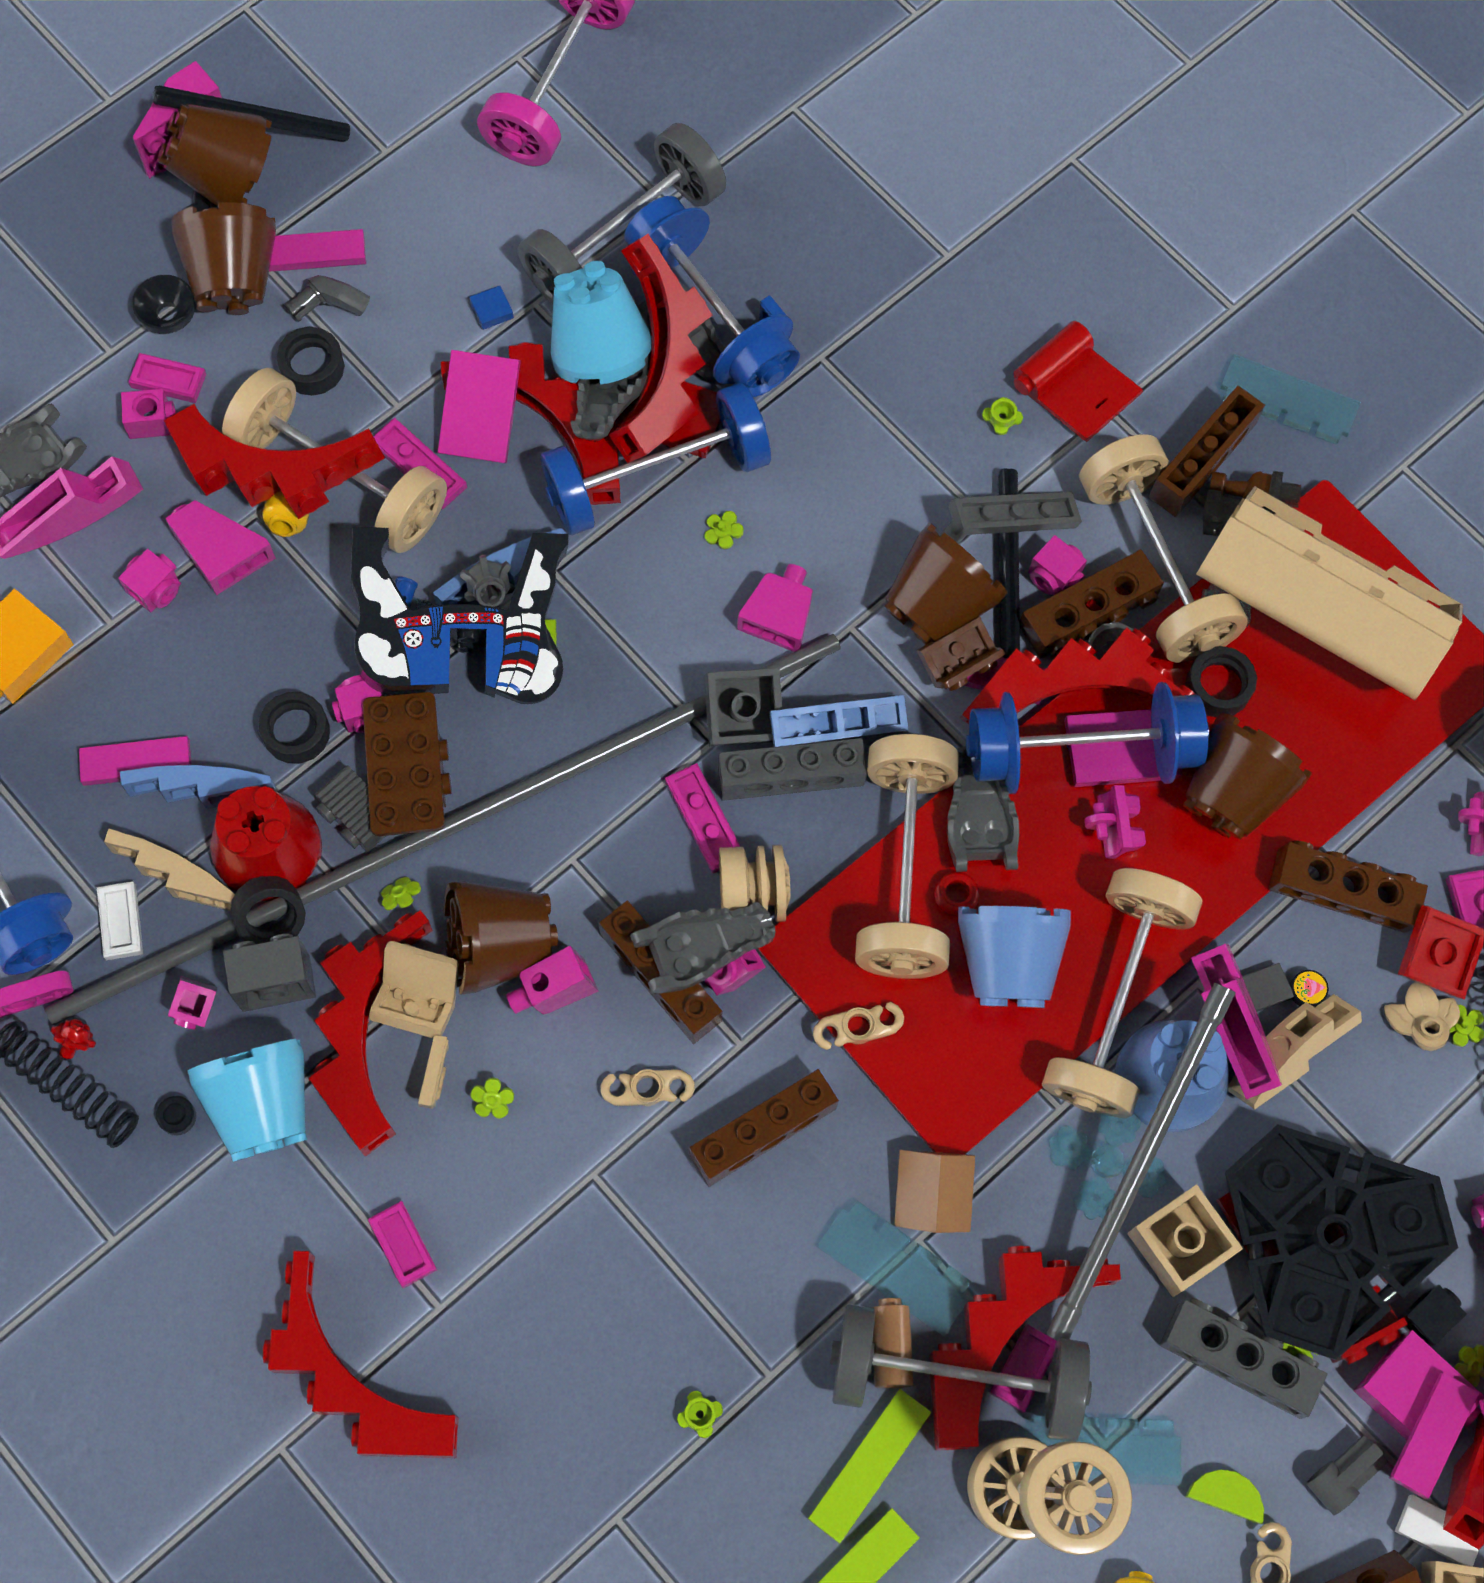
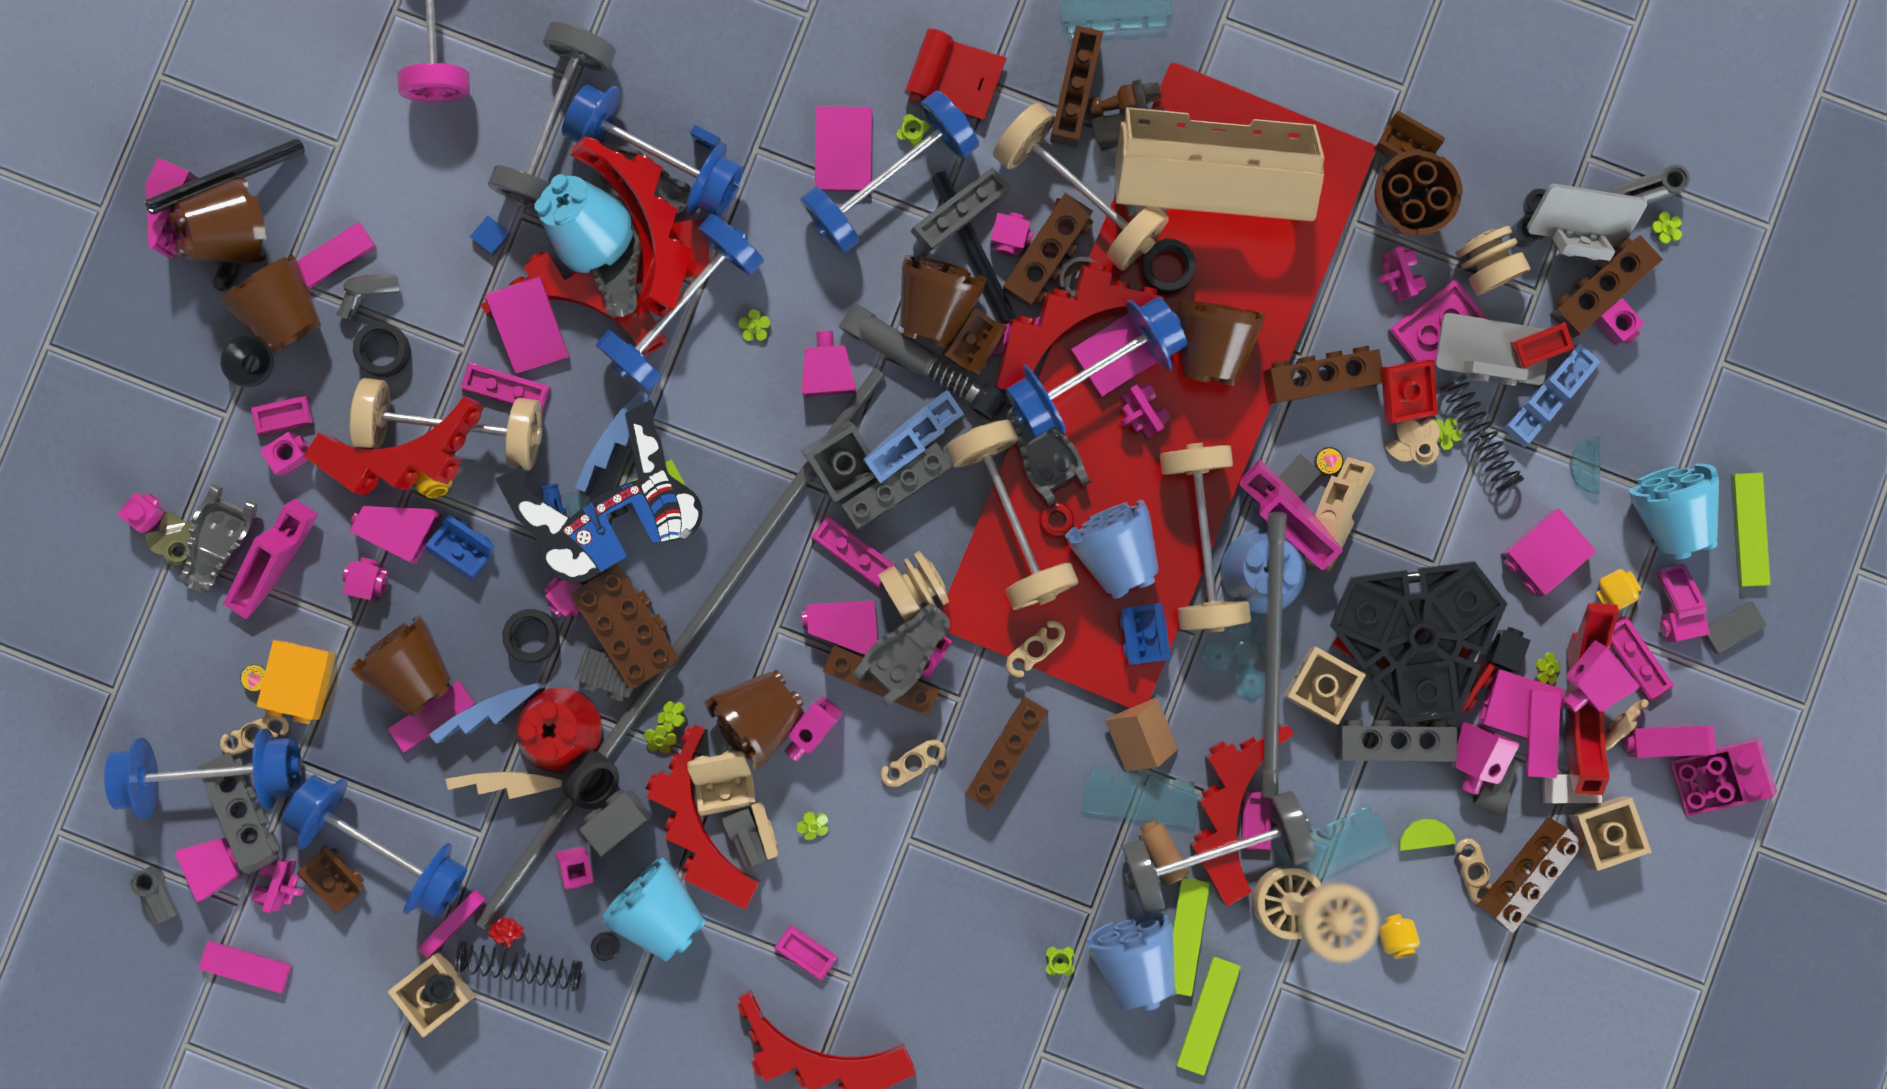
camera: 25 degrees left, 15 degrees up
white tile [97,881,143,961] -> none
dark grey rock [460,555,515,607] -> none
none -> reddish brown cone [349,615,451,717]
none -> blue bracket [425,514,494,581]
none -> lime plant [644,725,677,753]
none -> dark grey piece [722,807,767,869]
none -> blue axle [800,90,979,254]
none -> dark pink slope [802,600,878,655]
none -> dark pink tile [815,106,872,192]
none -> piece [838,303,1009,422]
none -> medium blue cone [1087,913,1176,1011]
none -> blue bracket [1120,603,1171,665]
none -> dark pink torso [1453,722,1520,795]

